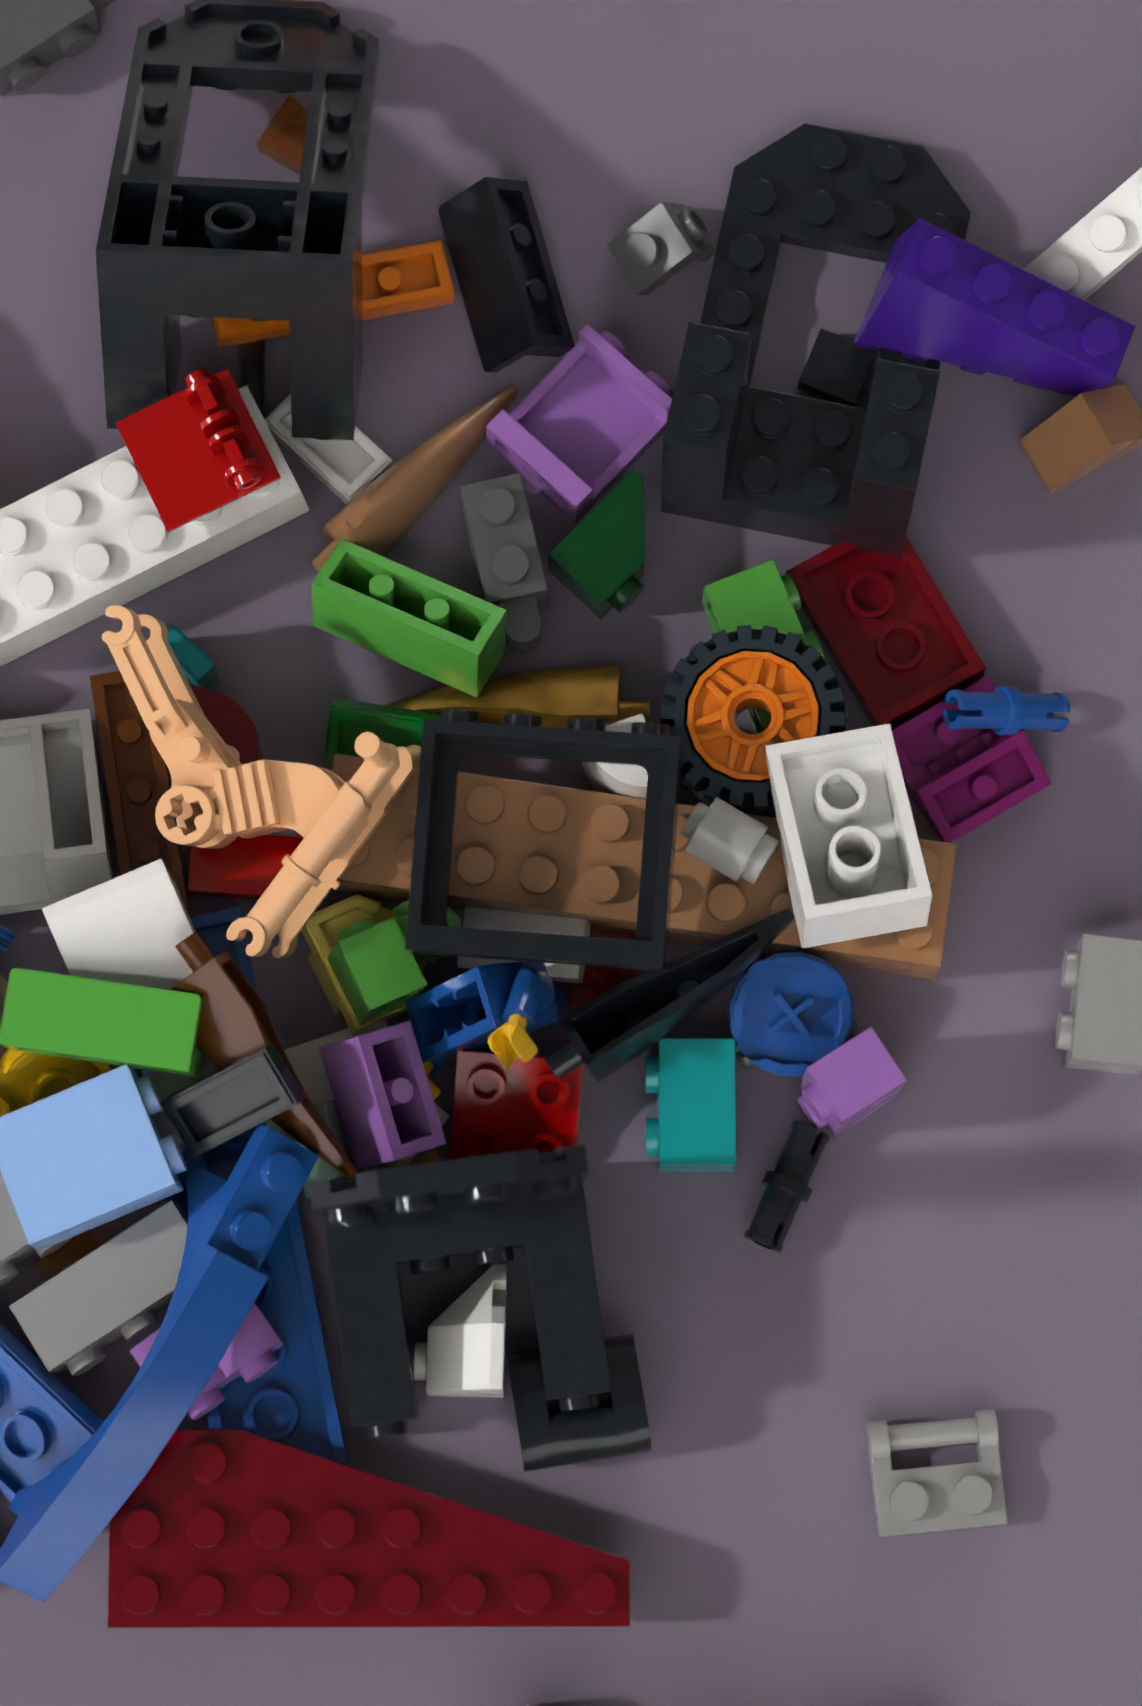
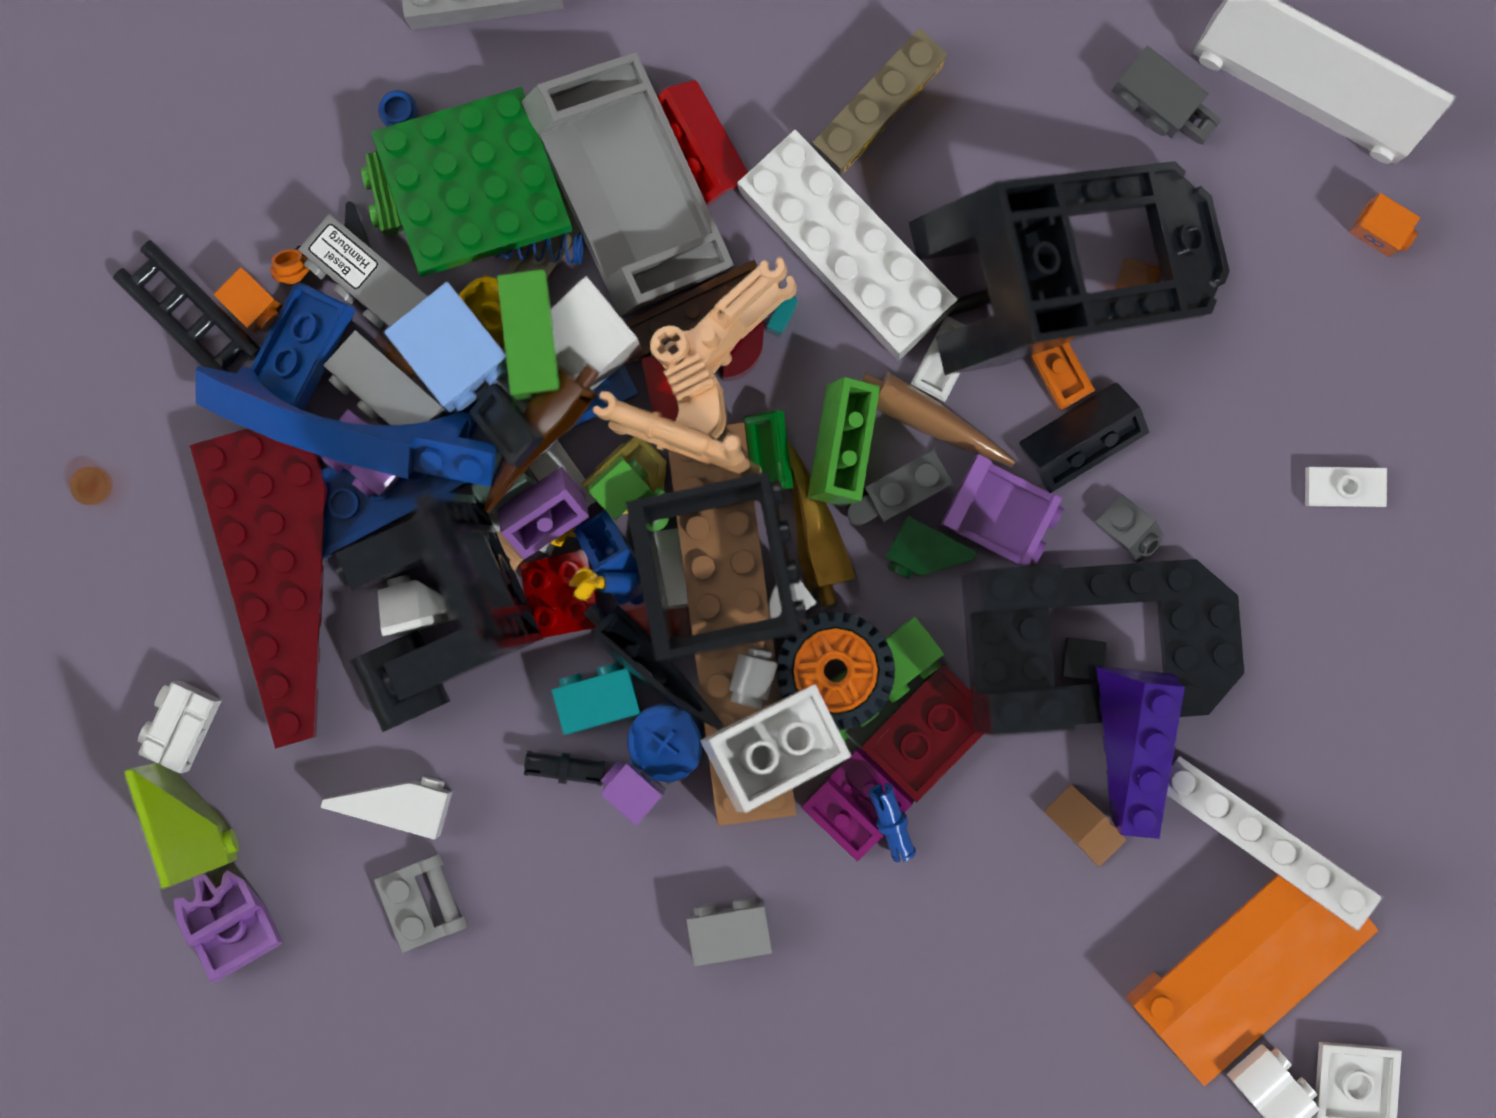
camera: 75 degrees right, 10 degrees up
red hinge [115,368,281,533] -> none
none -> white slope [320,776,453,840]

